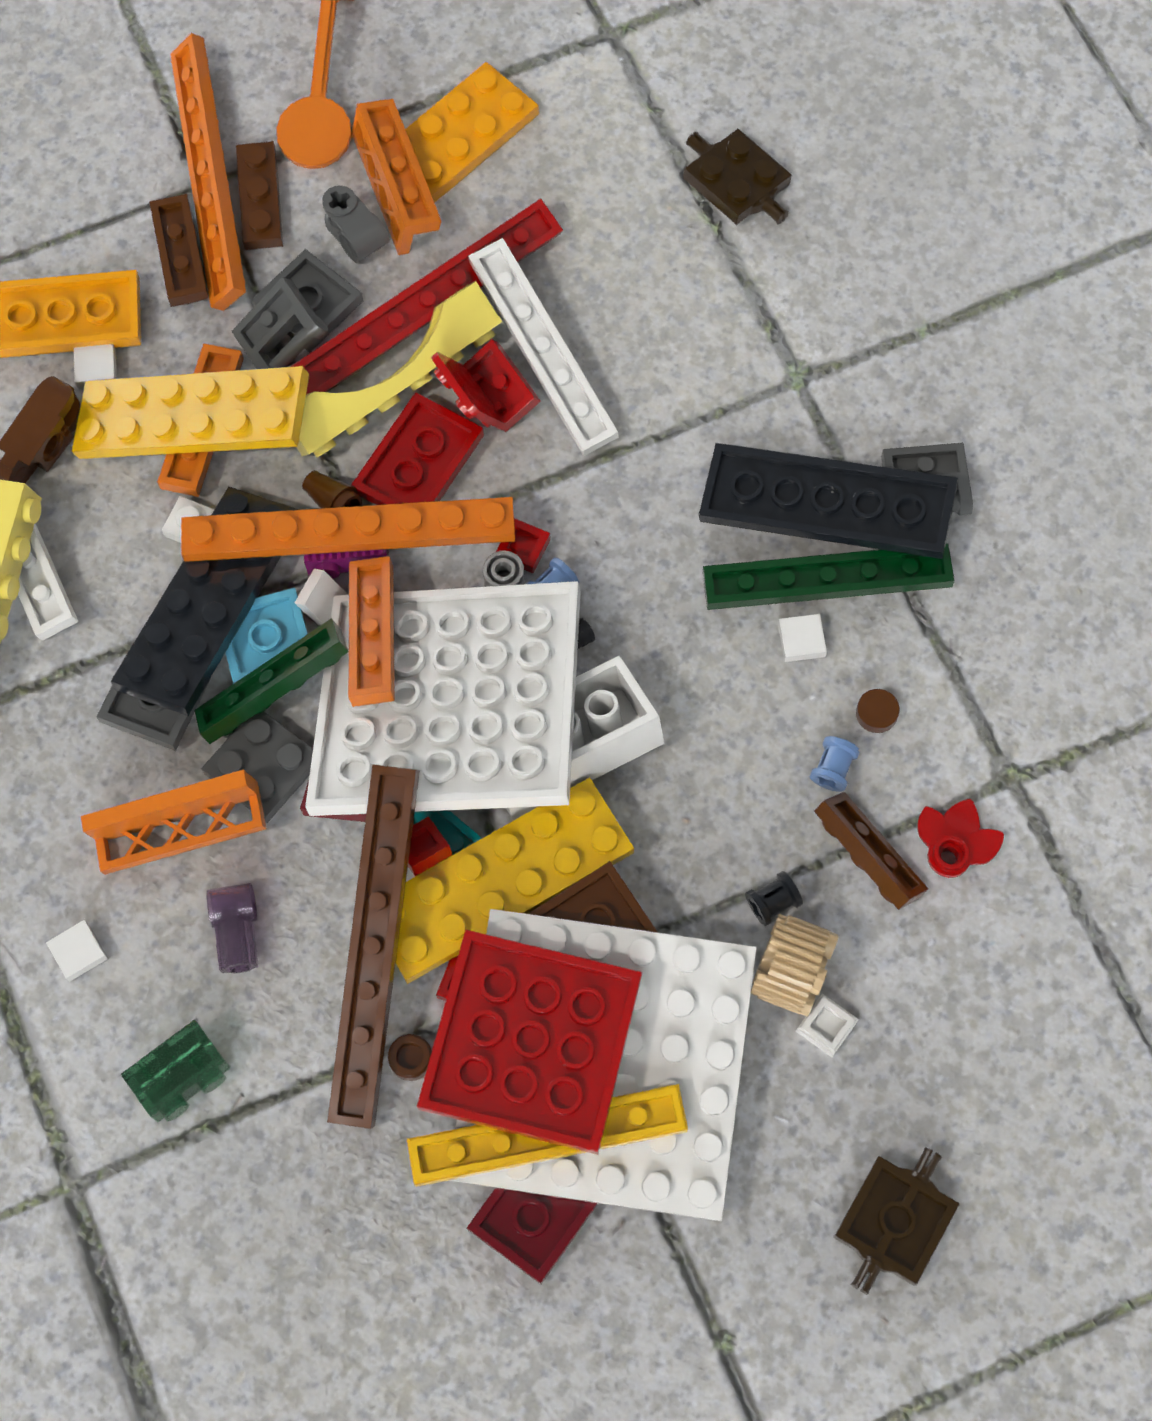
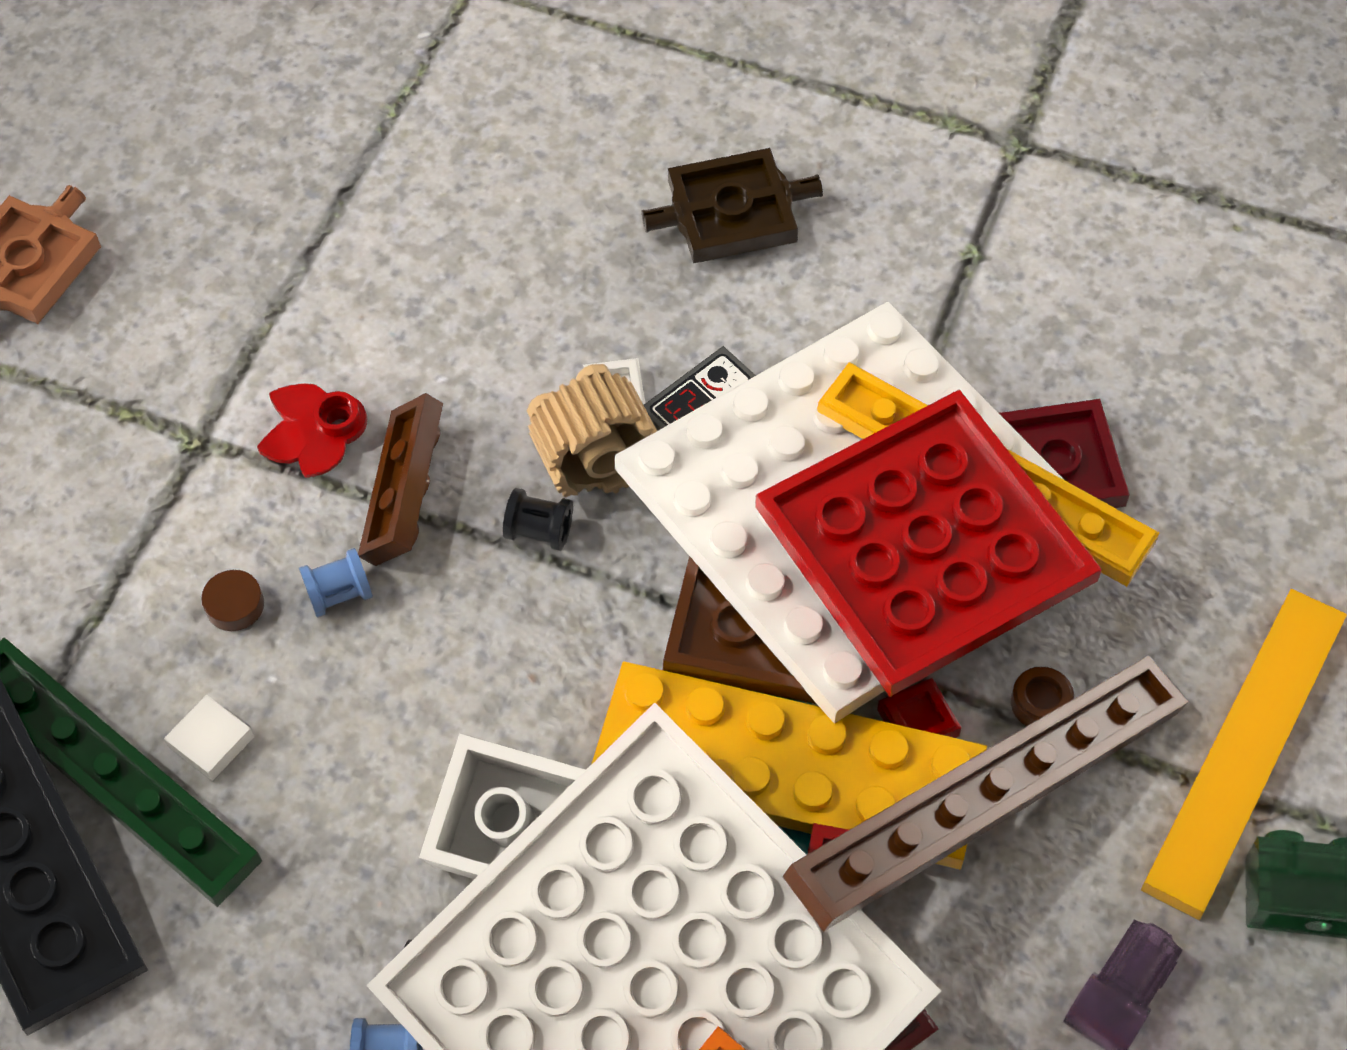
camera: 135 degrees left, 10 degrees down
none -> tile [644,346,756,431]
none -> yellow tile [1141,588,1347,920]

